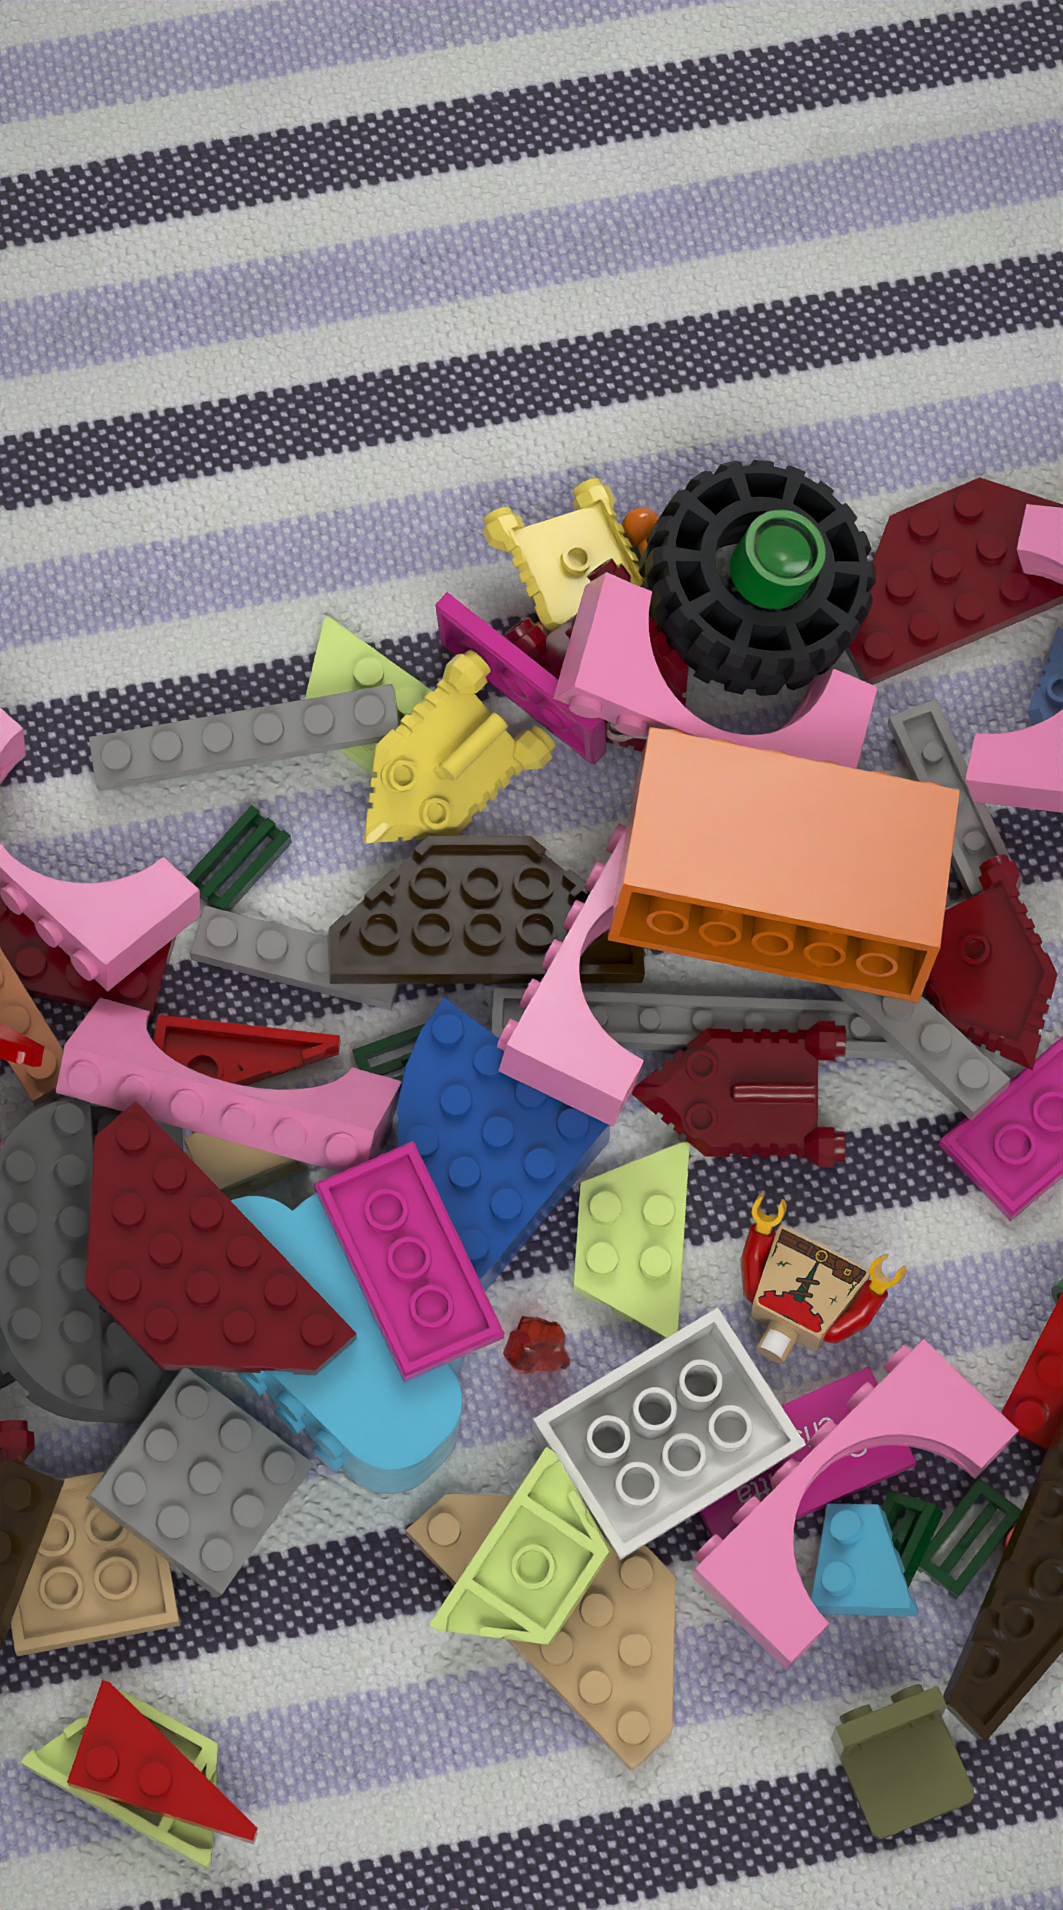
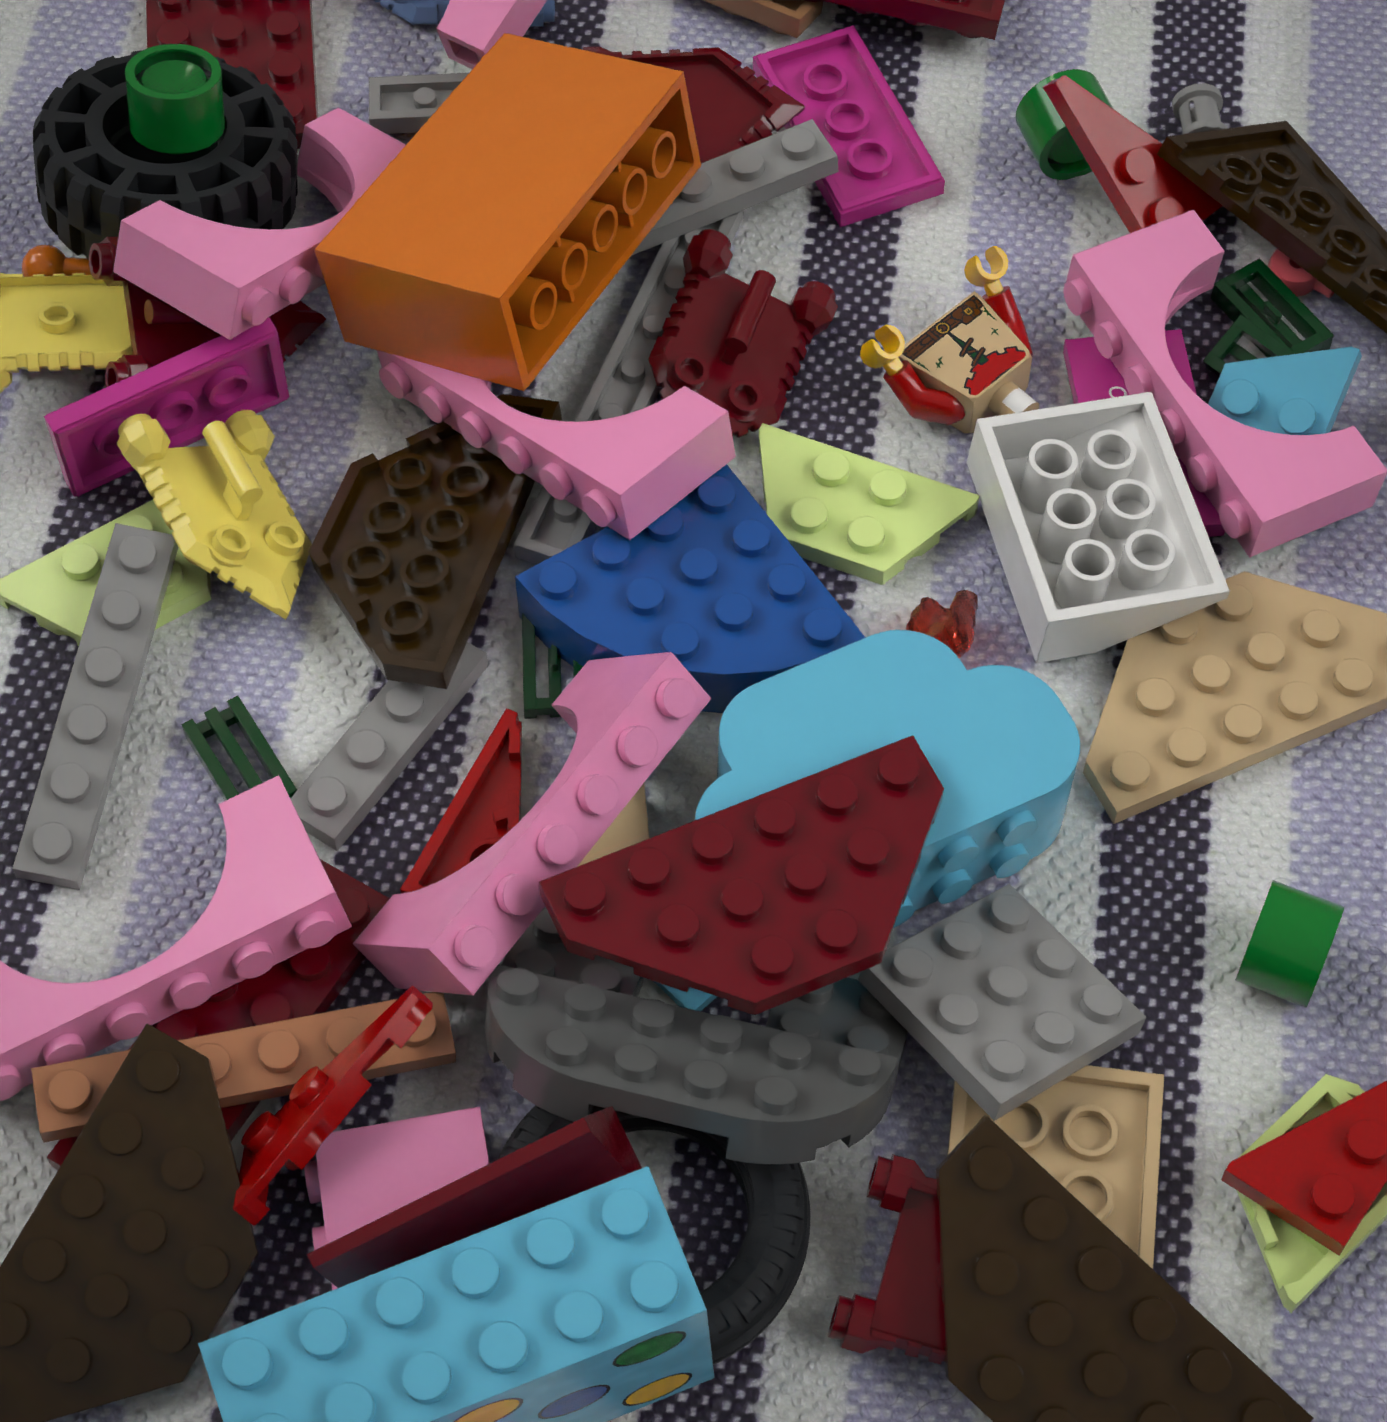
camera: 70 degrees left, 10 degrees down
dark pink tile [314,1141,505,1382] -> none
yellowish green wing [429,1447,612,1645] -> none
none -> green piece [1235,880,1344,1008]

